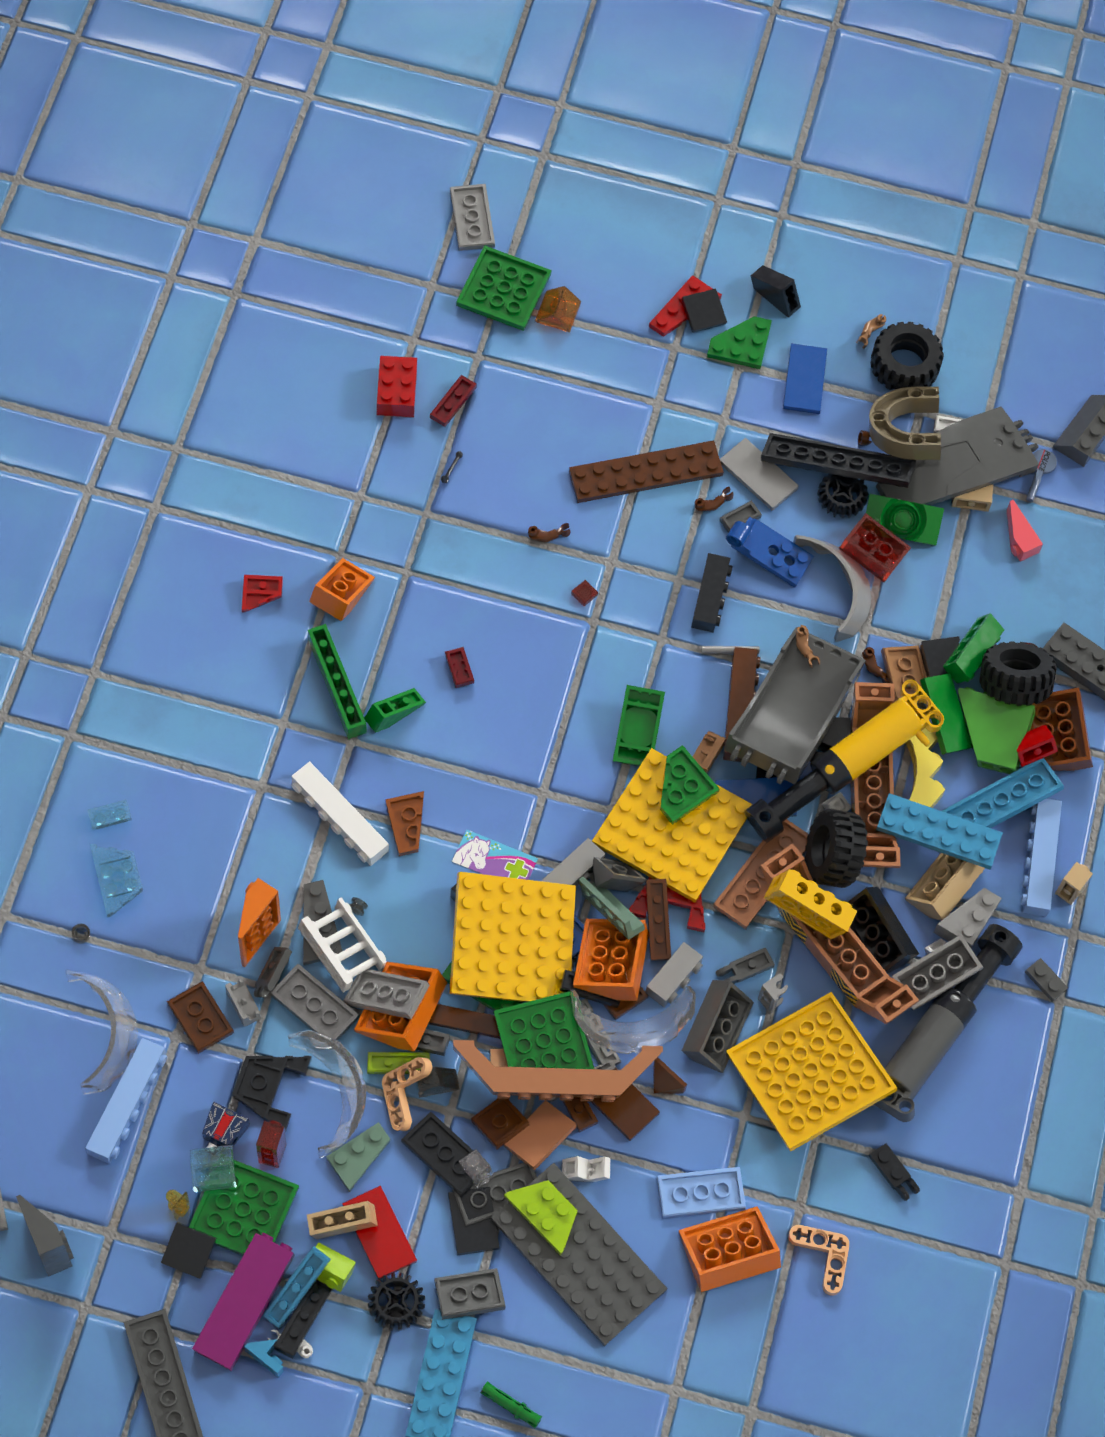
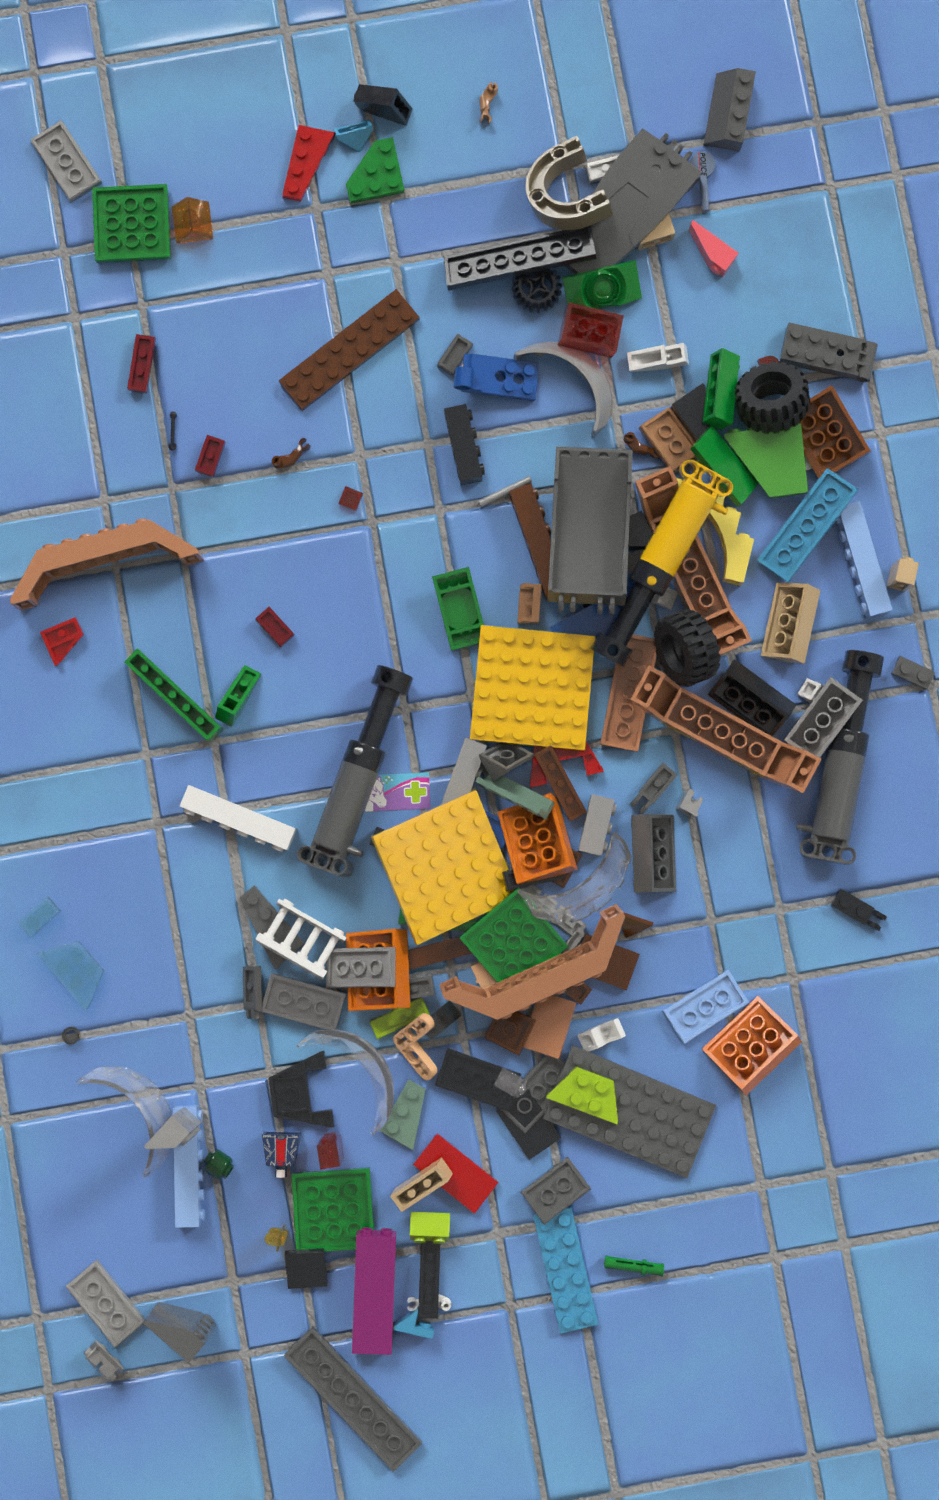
camera: 20 degrees left, 20 degrees up
reddish brown tile [167,981,234,1054] -> none
clear light blue slope [190,1145,237,1192] -> none
light grey hinge [225,979,262,1027] -> none
orange slope [238,878,281,967] -> none
dark azure tile [262,1246,331,1329] -> none
orange slope [309,558,375,621] -> none
clear smoke bush [349,897,368,916] -> none
black gear [368,1272,425,1331] -> none
red brick [377,356,417,417] -> none
dark orange wing [385,791,424,856] -> none
green plate [660,745,720,825] -> none
black tile [681,288,727,333] -> none
reddish brown arm [695,487,734,511] -> none
light grey tile [720,438,799,511] -> none
yellow plate [726,992,897,1152] -> none
yellow brick [764,869,857,939] -> none
blue tile [783,343,827,414] -> none
light nougat beam [788,1225,849,1296] -> none
medium nougat arm [796,625,820,668] -> none
reddish brown hinge [858,430,872,446] -> none
black tyre [870,322,944,390] -> none
dark azure plate [876,793,1003,870] -> none
light grey wedge [933,888,1002,948] -> none
red slope [1016,725,1058,767] -> none
none -> nougat slope [10,518,204,610]
none -> light grey slope [144,1107,202,1149]
none -> dark red plate [195,435,226,477]
none -> dark green head [204,1150,234,1180]
none -> dark grey piece [297,665,414,878]
none -> dark azure slope [334,119,373,152]
none -> white slope [627,343,689,372]

